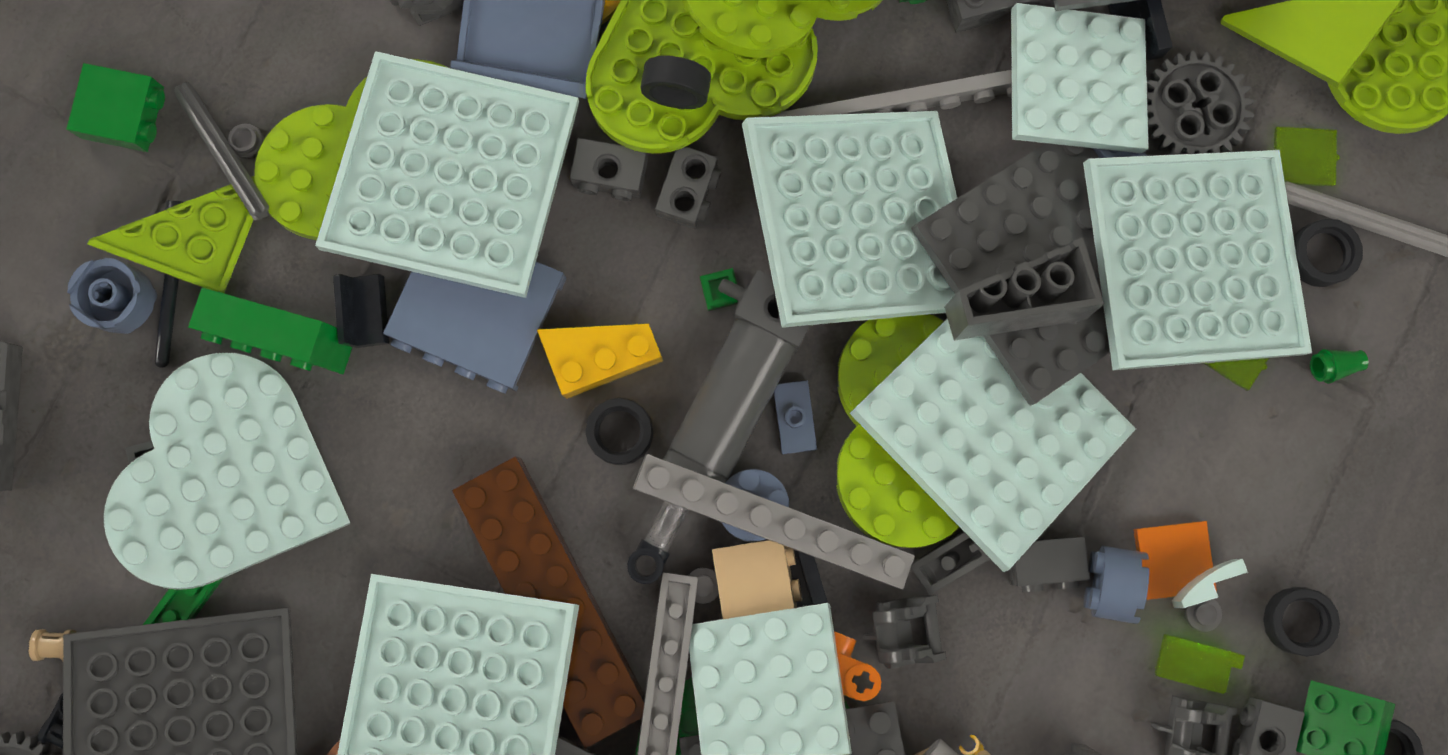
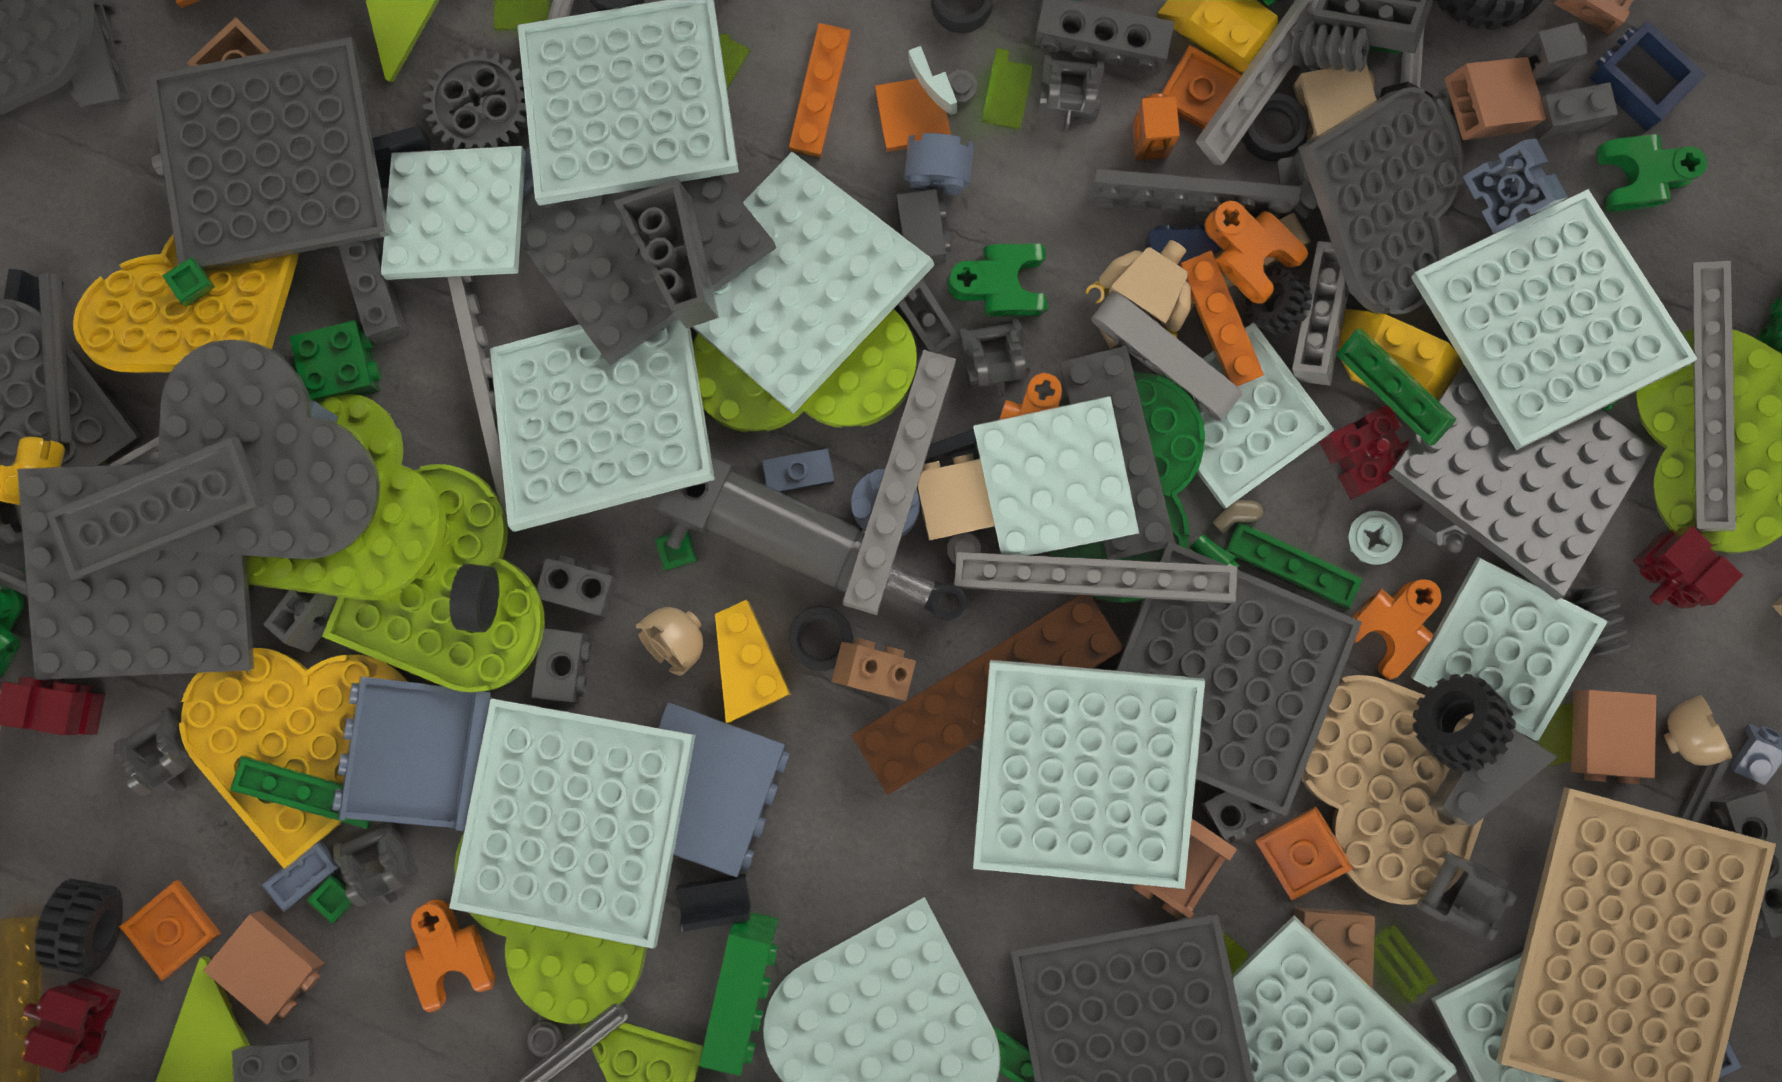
camera: 95 degrees left, 0 degrees up
none -> orange piece [405,899,496,1013]
none -> tan cylinder [636,607,703,676]
none -> orange plate [789,23,851,158]
none -> medium nougat brick [831,638,916,701]
none -> green piece [947,244,1048,317]

